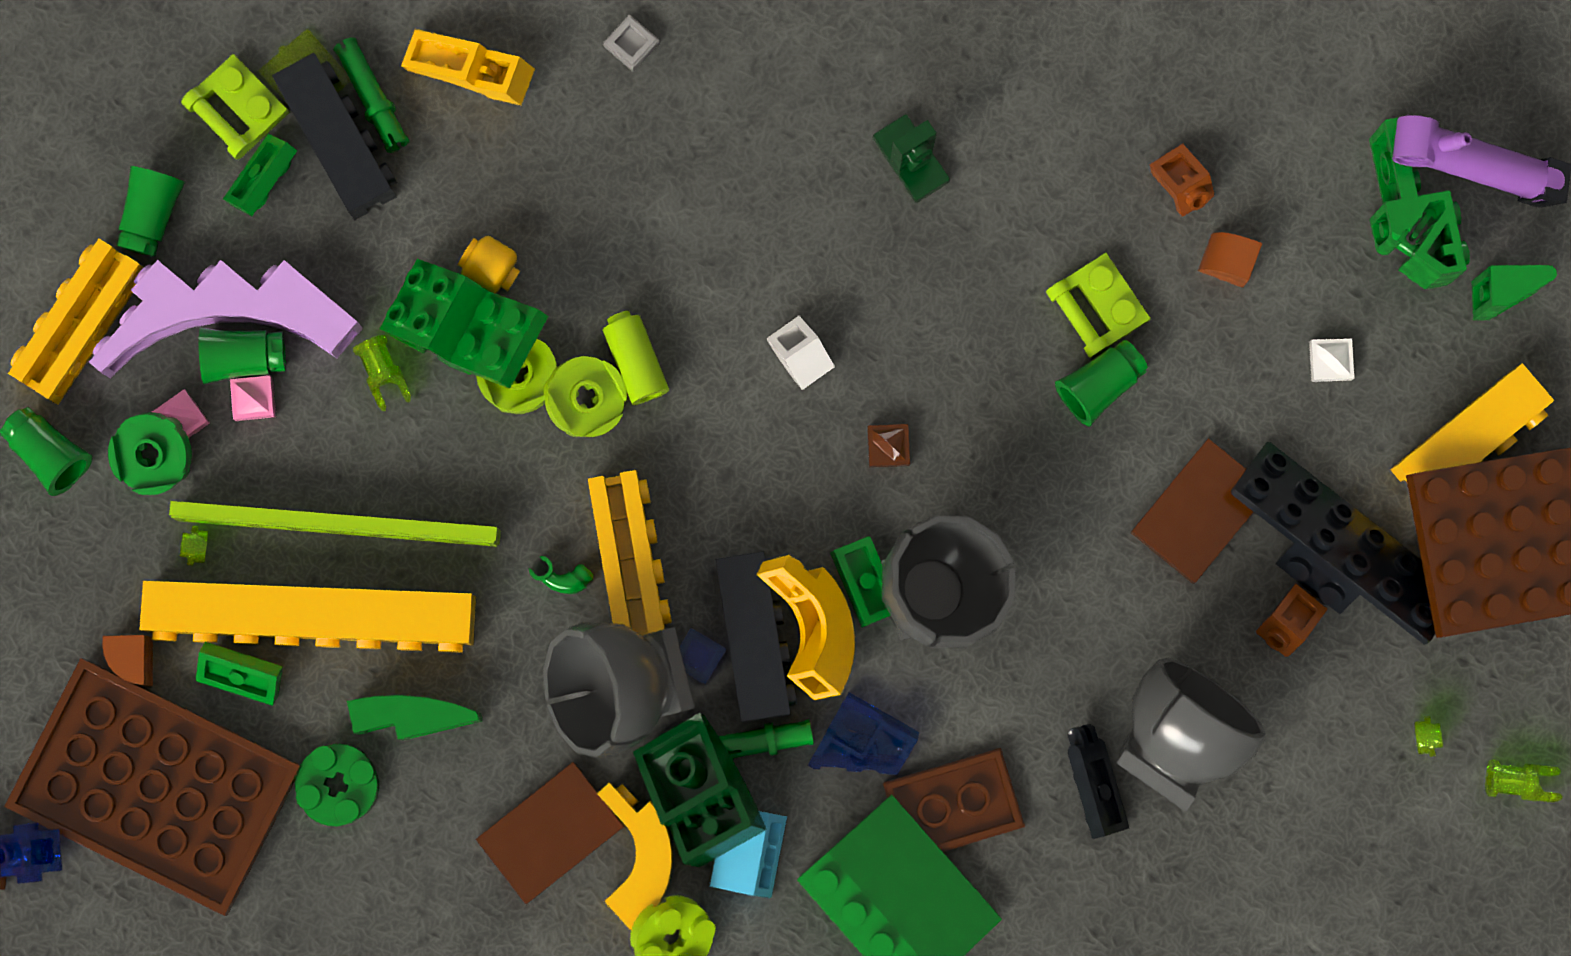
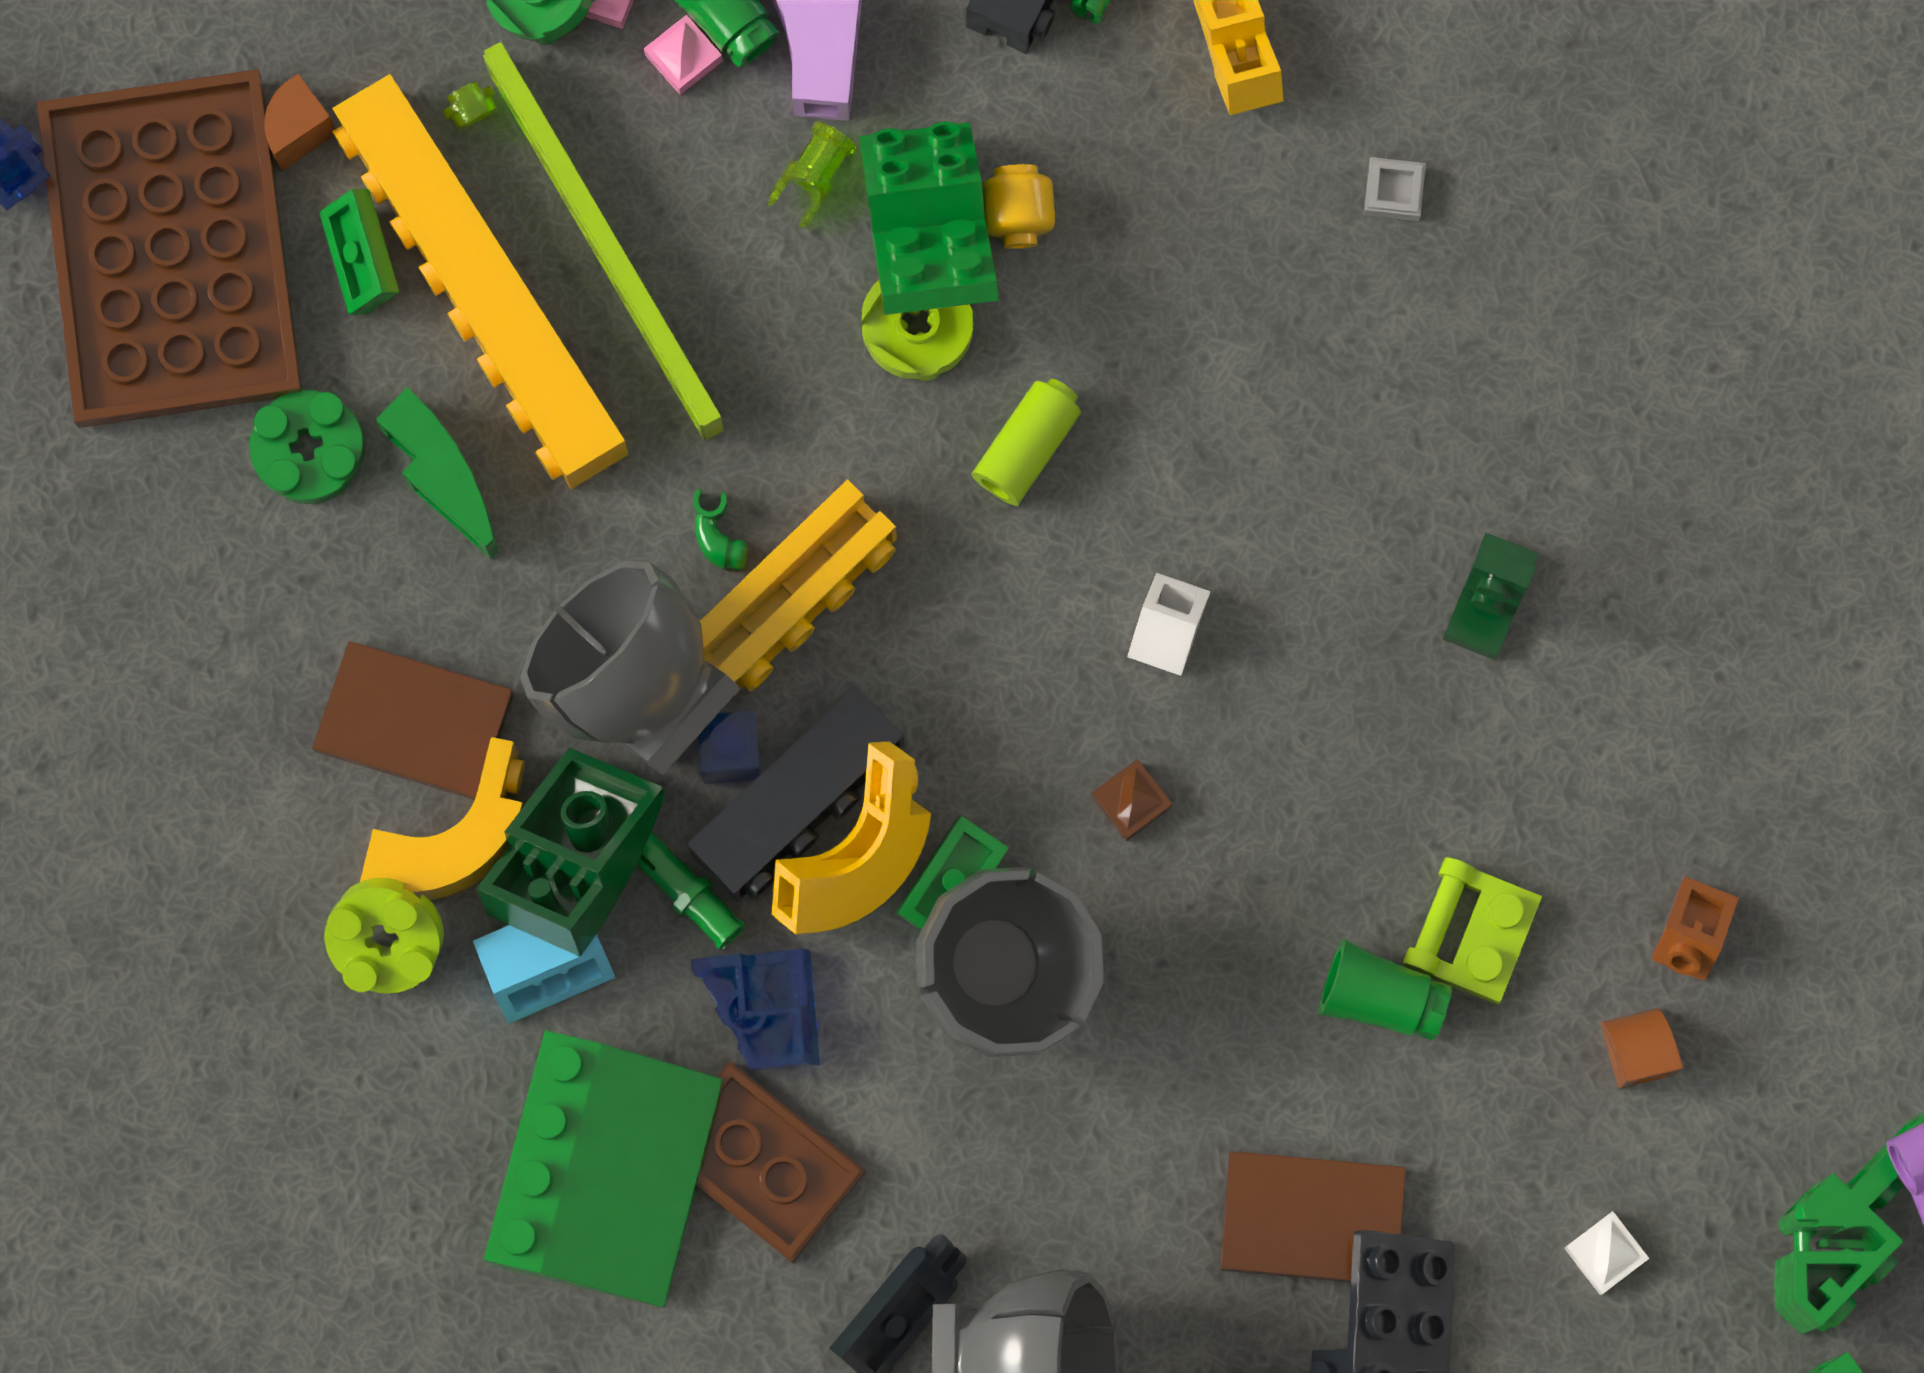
camera: 55 degrees right, 5 degrees down
lime plate [544,356,627,437] -> none

